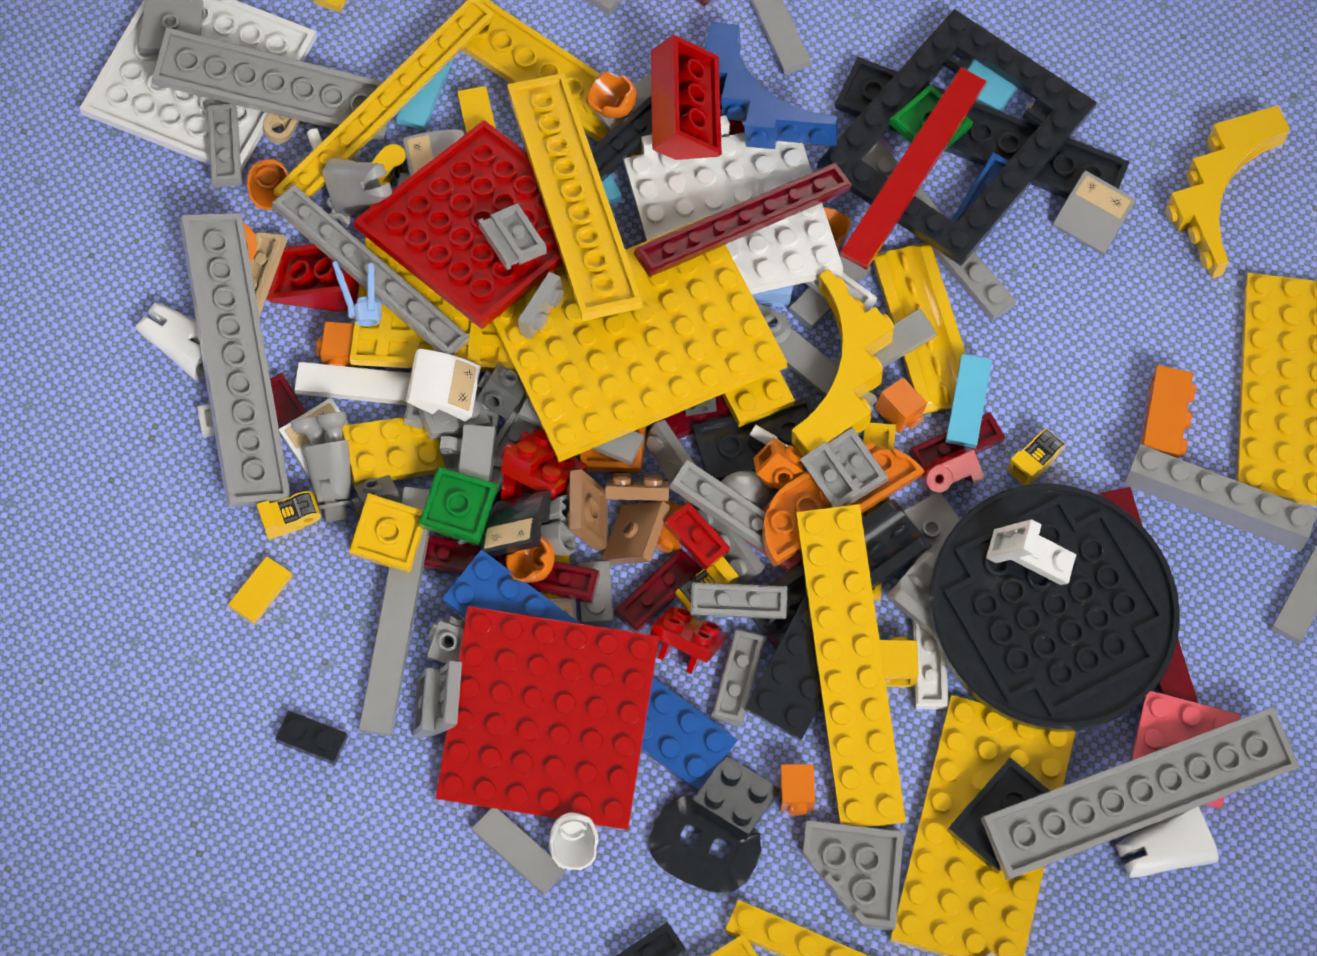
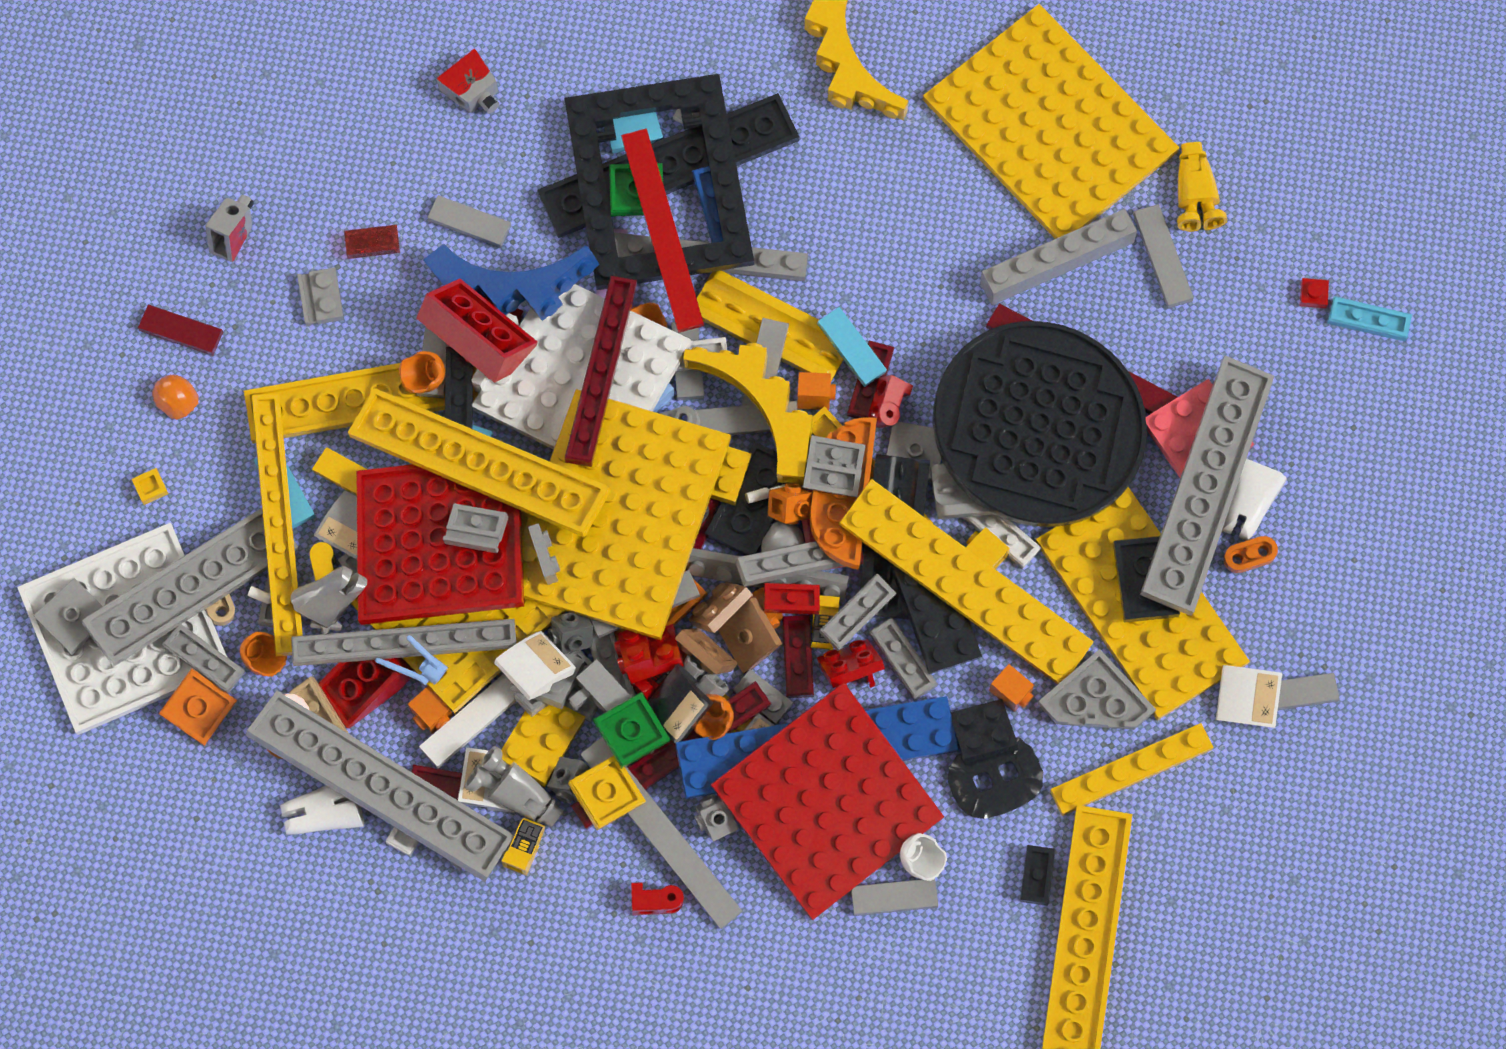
camera: 45 degrees left, 5 degrees up
yellow tile [228,556,293,625] -> none
black plate [275,710,348,765] -> none
light grey slope [413,660,462,738] -> none
white bracket [986,519,1076,585] -> none
yellow leg [1007,428,1066,485] -> none
light grey slope [1053,171,1137,255] -> none
orange brick [1141,365,1197,458] -> none
none -> orange plate [158,668,237,746]
none -> red leg [631,882,684,916]
none -> orange plate [1223,536,1278,573]

